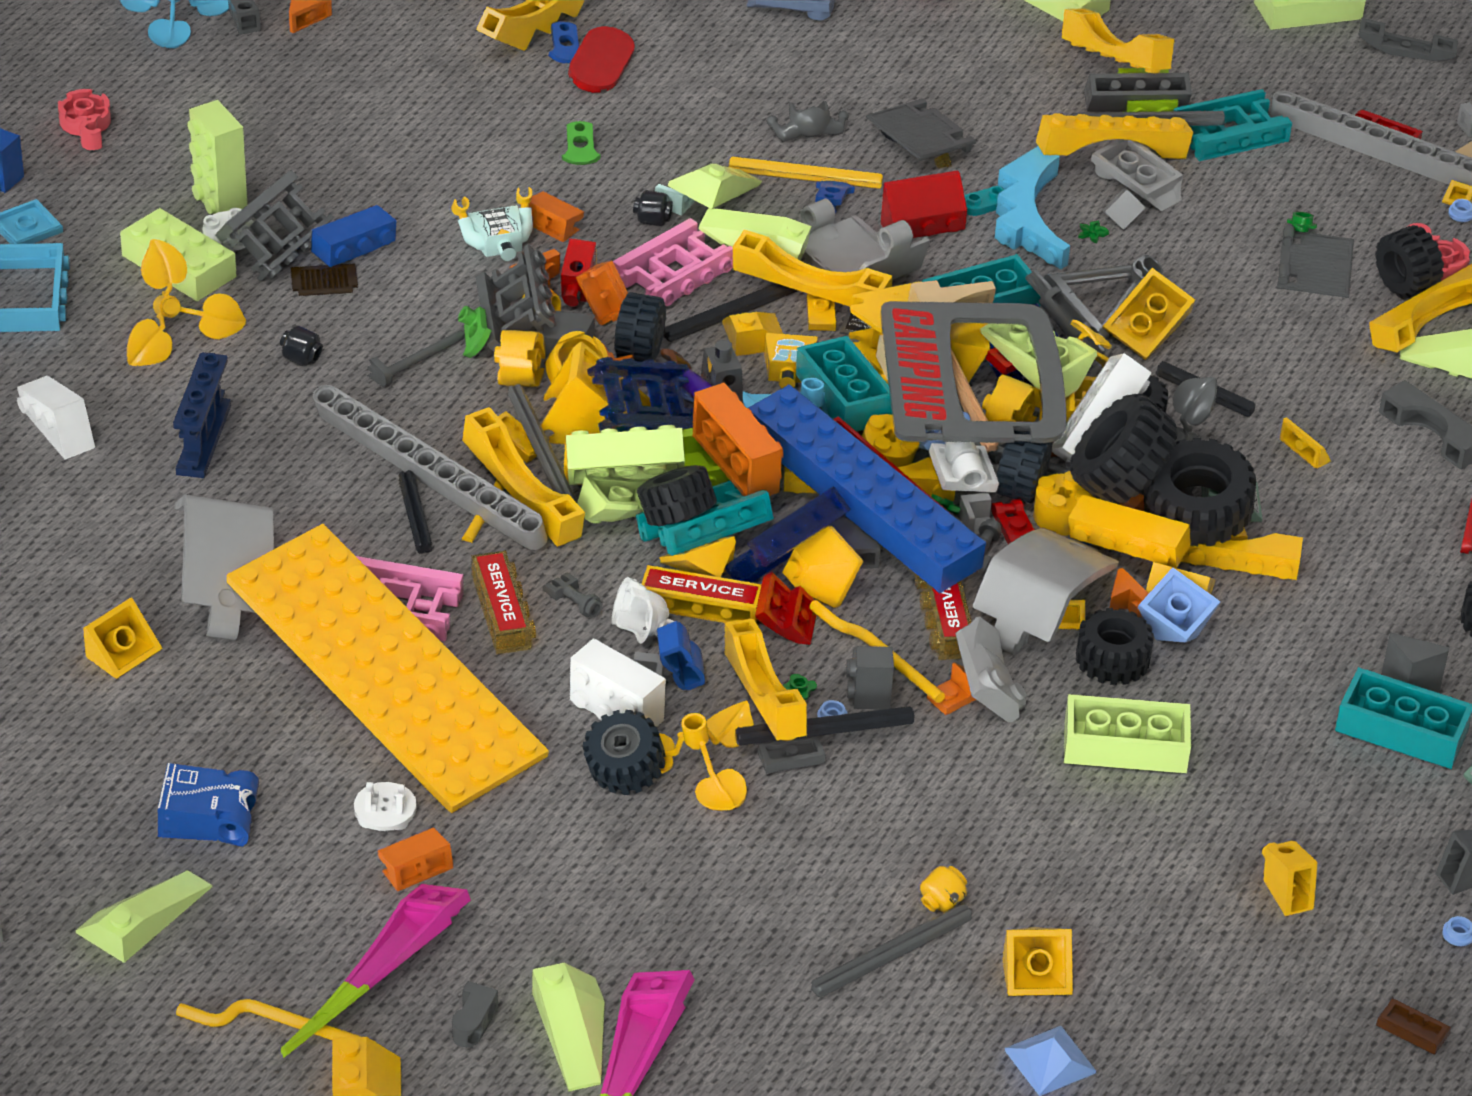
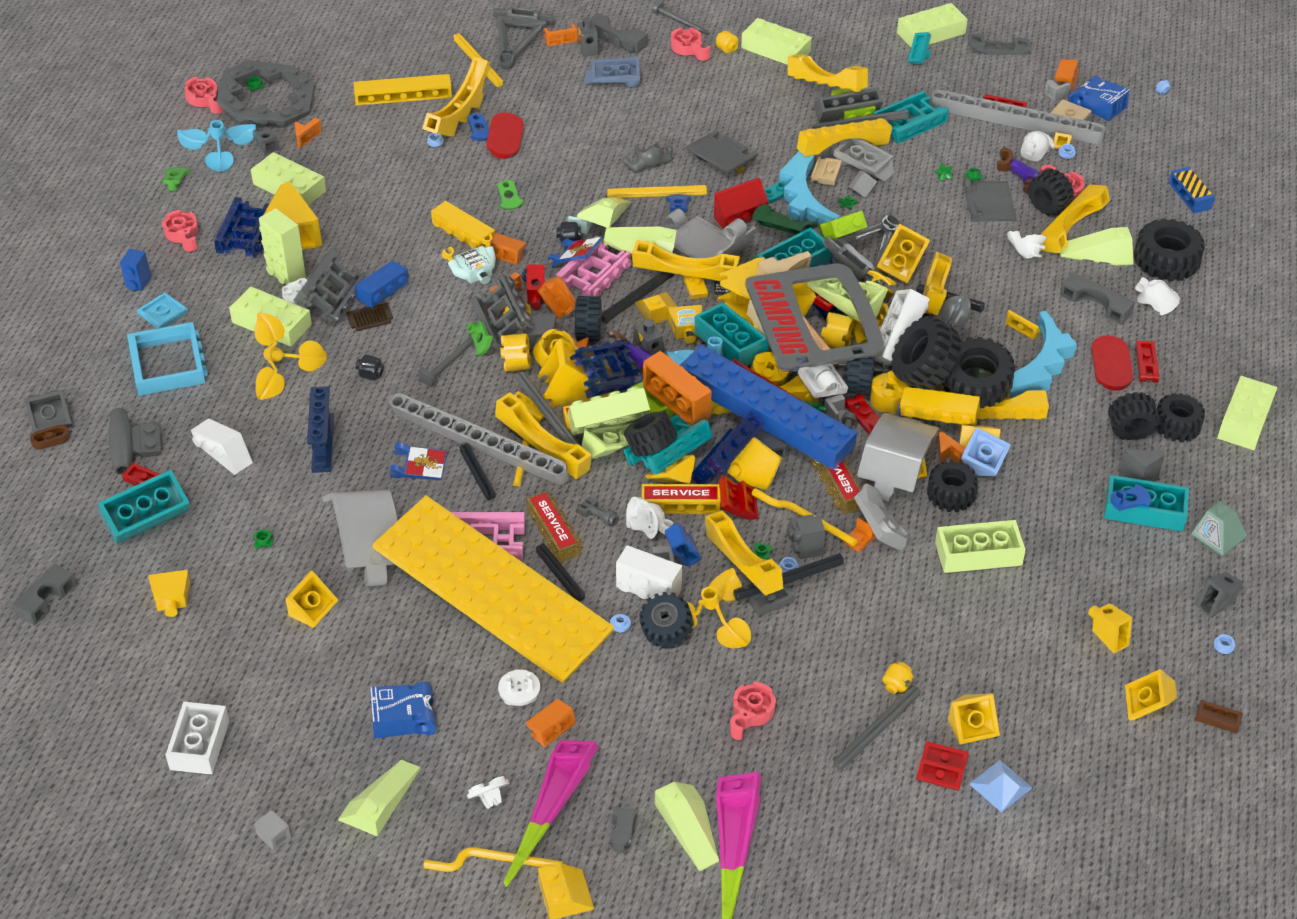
camera: 10 degrees left, 5 degrees up
none -> bright green piece [163,167,190,191]
none -> clear blue fence [214,197,269,258]
none -> yellowish green brick [251,152,326,205]
none -> green plate [253,529,274,549]
none -> yellow ladder [264,181,323,250]
none -> flag [390,442,447,480]
none -> light blue plate [427,133,444,147]
none -> yellow brick [431,201,495,249]
none -> white plate [467,776,509,809]
none -> black axle [536,544,585,601]
none -> flag [547,237,603,267]
none -> light blue plate [610,614,631,633]
none -> coral piece [730,682,776,740]
none -> dark green slope [752,204,818,235]
none -> tan plate [811,156,842,186]
none -> lime panel [818,211,868,240]
none -> teal tile [907,32,931,64]
none -> red slope [916,741,969,791]
none -> yellow arch [923,251,952,315]
none -> green plant [934,162,953,181]
none -> piece [997,148,1040,194]
none -> white helmet [1007,231,1047,259]
none -> medium azure arch [1009,311,1077,399]
none -> white helmet [1021,131,1054,161]
none -> red tile [1091,335,1133,391]
none -> black tyre [1108,392,1160,440]
none -> blue piece [1110,484,1151,511]
none -> yellow slope [1125,669,1177,720]

